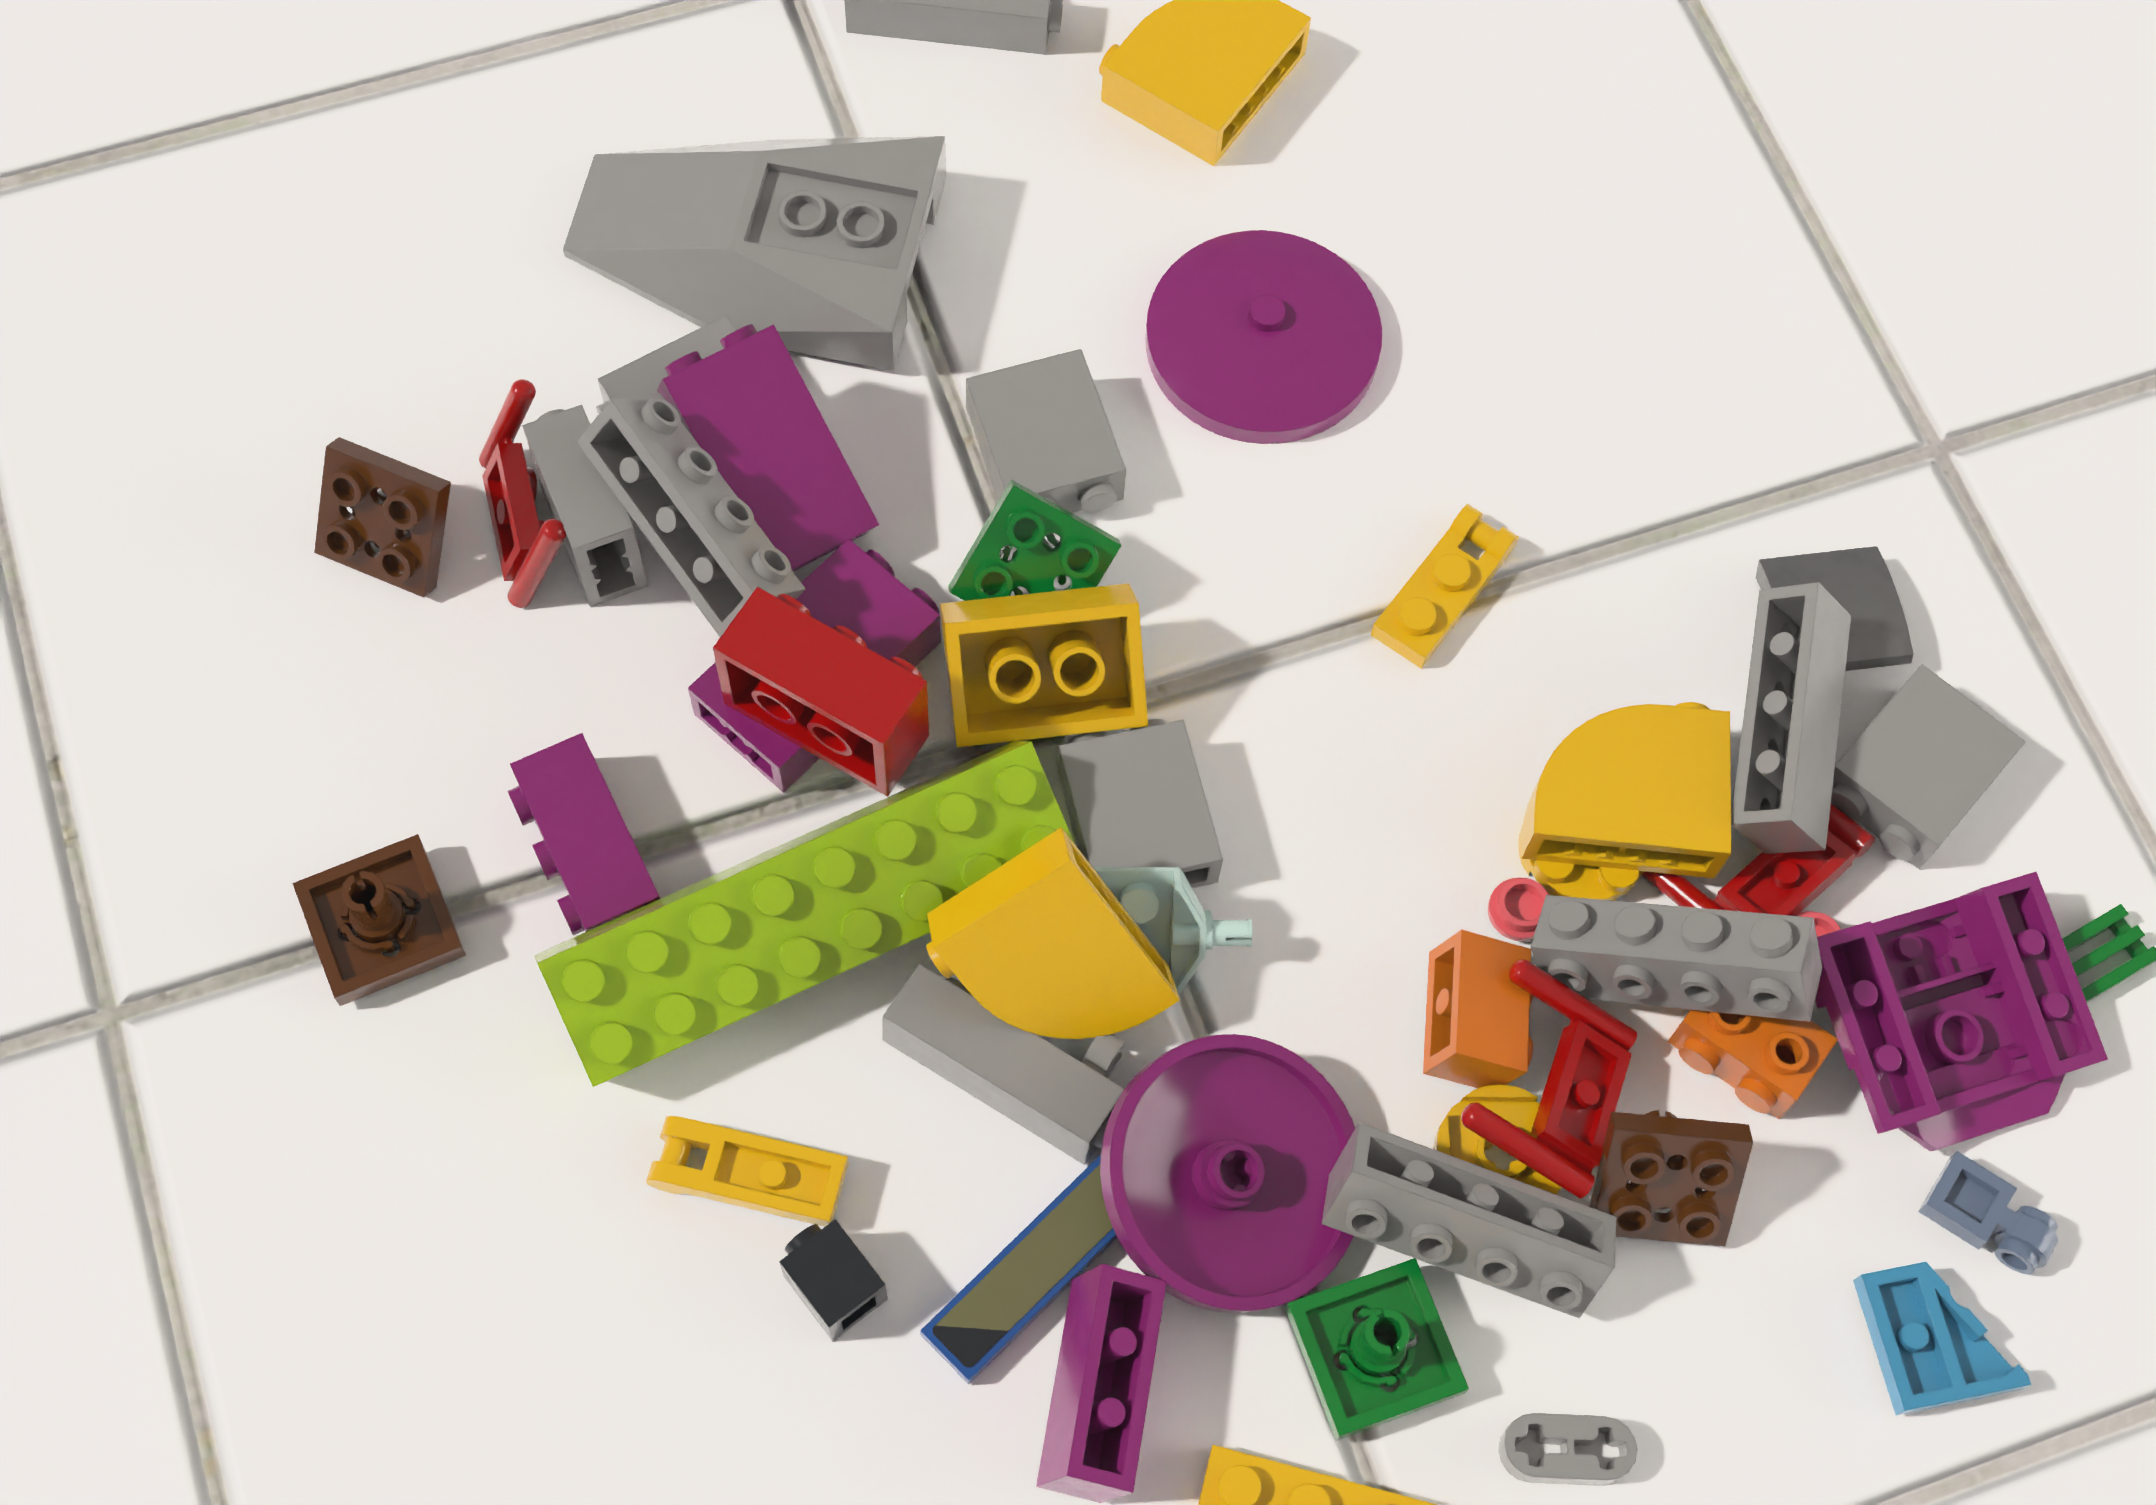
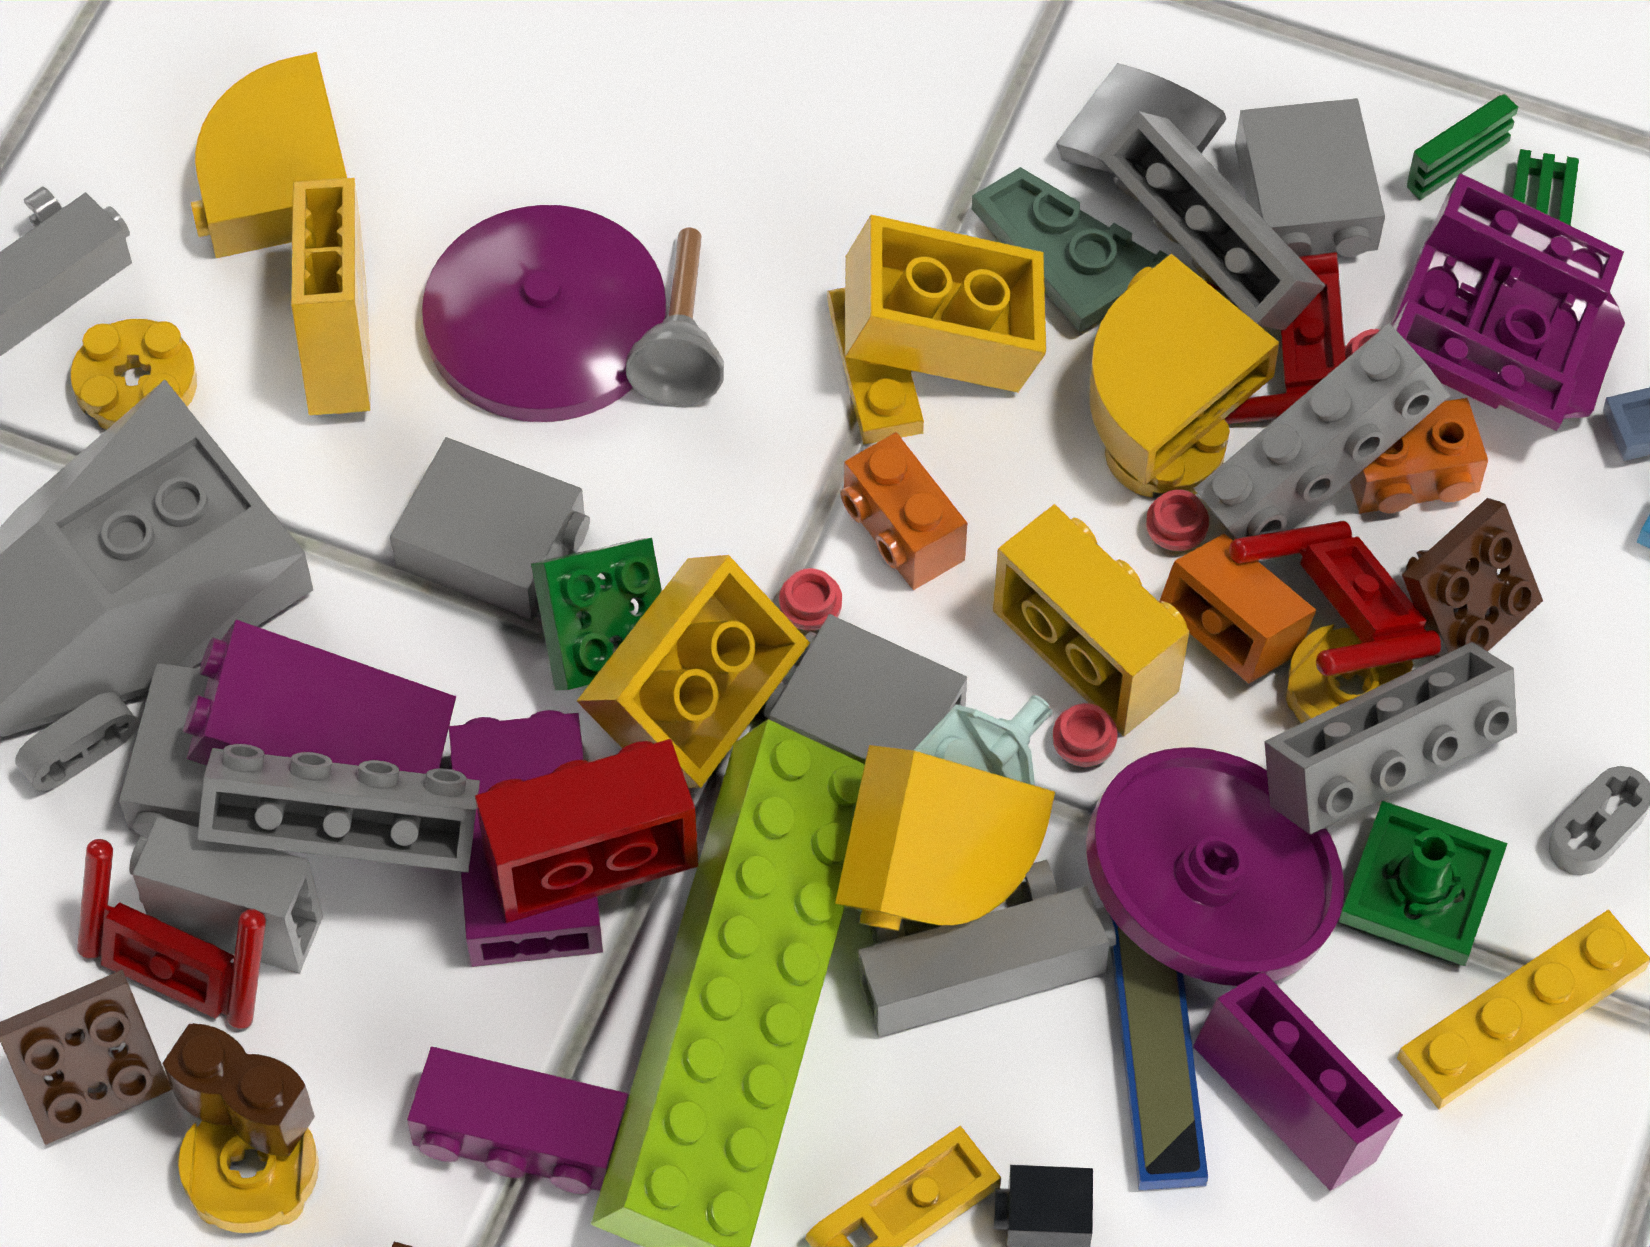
camera: 45 degrees left, 5 degrees down
none -> light grey beam [15,692,137,791]
none -> yellow plate [71,319,197,430]
none -> reddish brown brick [162,1023,315,1156]
none -> yellow plate [178,1121,319,1233]
none -> yellow brick [291,178,371,415]
none -> light grey piece [626,227,724,407]
none -> coral plate [779,568,842,631]
none -> orange brick [840,432,968,590]
none -> yellow brick [845,214,1046,393]
none -> sand green wing [971,167,1169,332]
none -> yellow brick [993,504,1189,737]
none -> coral plate [1052,703,1118,767]
none -> green tile [1407,94,1519,200]

